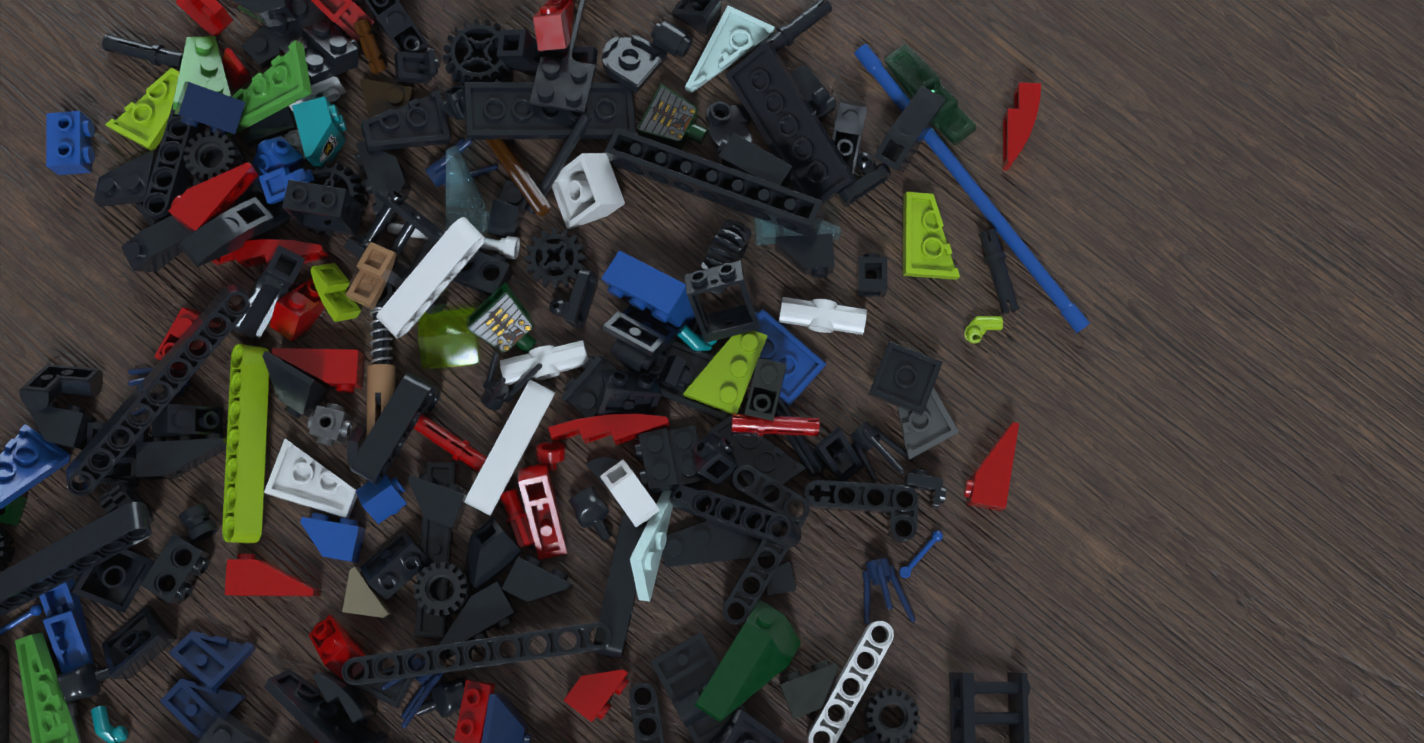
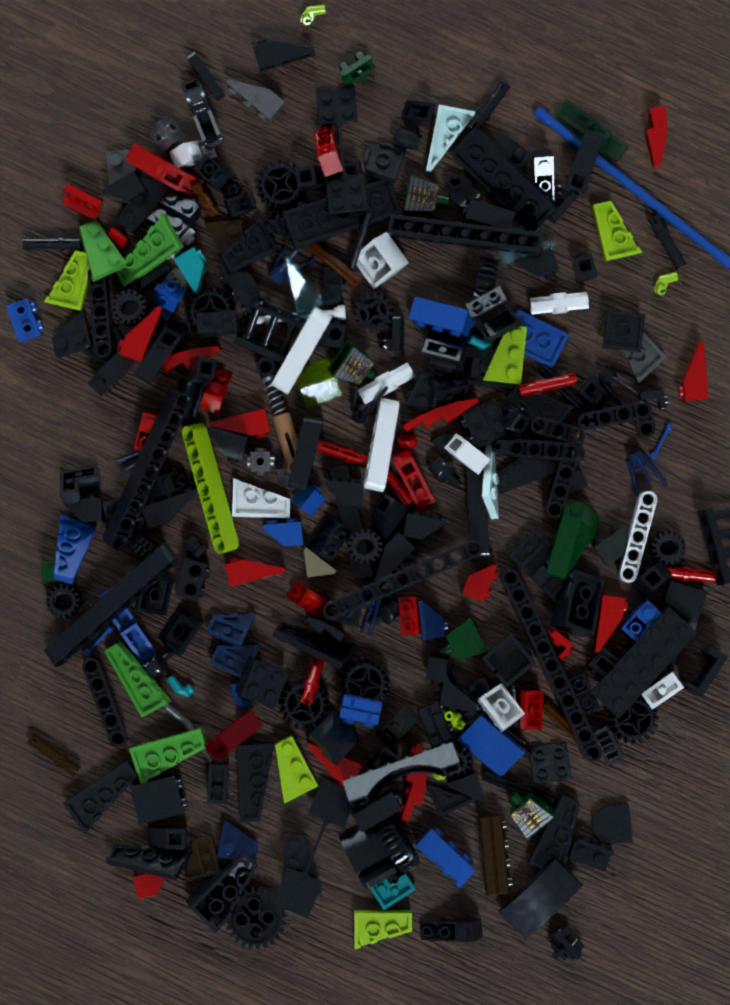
camera: 15 degrees left, 10 degrees up
dark blue brick [174,81,245,135] -> none
blue plate [259,167,315,204] -> none
lime slope [310,263,361,322] -> none
medium nougat slope [346,242,396,310] -> none
pearl dark grey slope [745,358,787,421] -> none

